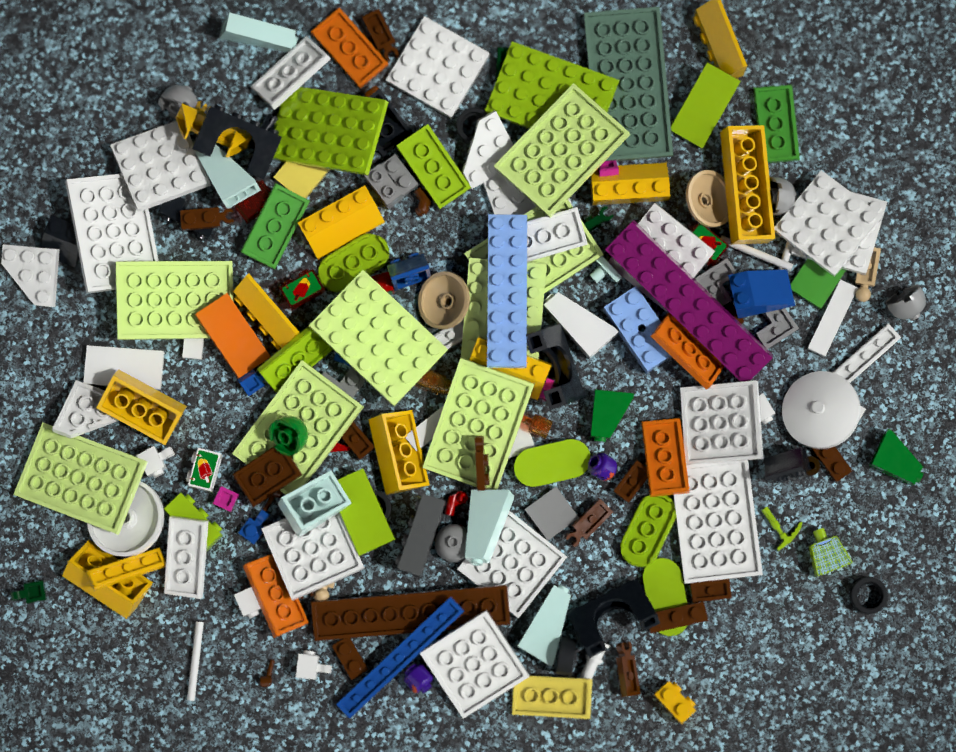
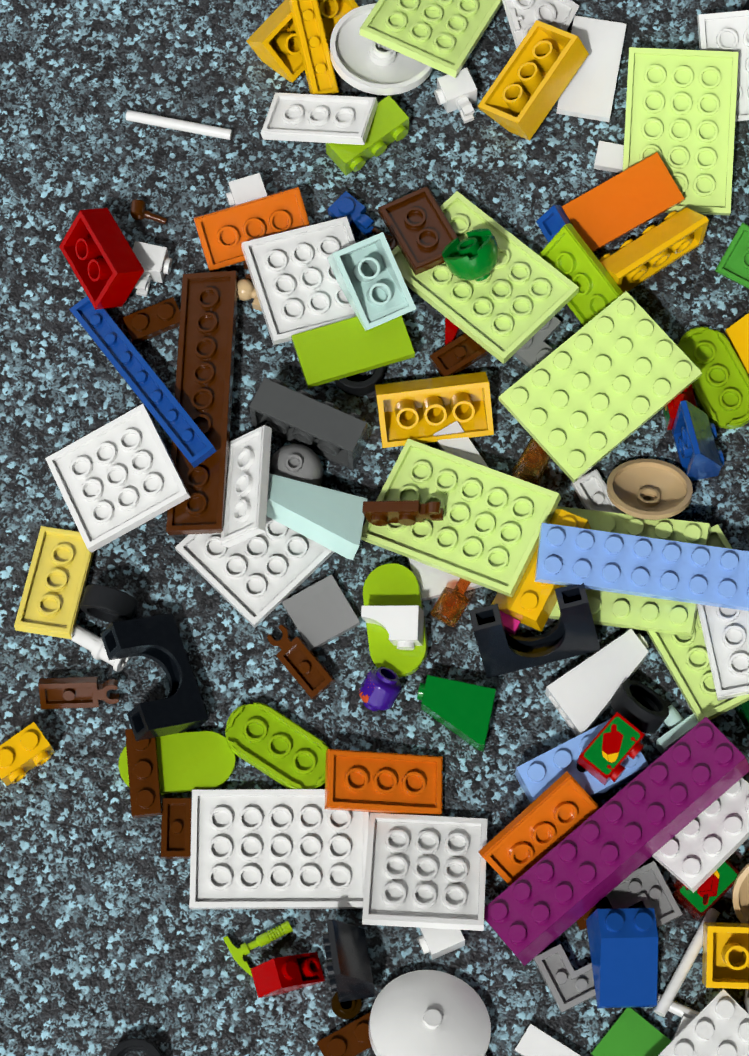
camera: 95 degrees right, 10 degrees down
brick [186,448,223,493] -> none
dark pink plate [213,486,239,512] -> none
brick [279,269,326,311] -> none
dark purple head [404,664,433,694] -> none
red arm [444,491,468,516] -> none
light aqua slope [518,584,571,667] -> none
reddish brown plate [613,461,648,503] -> none
lime torso [809,528,853,577] -> none
none -> red brick [59,208,144,310]
none -> white tile [220,425,272,548]
none -> red slope [251,952,325,998]
none -> white arch [361,605,424,650]
none -> brick [577,712,645,785]
none -> black tyre [611,680,669,734]

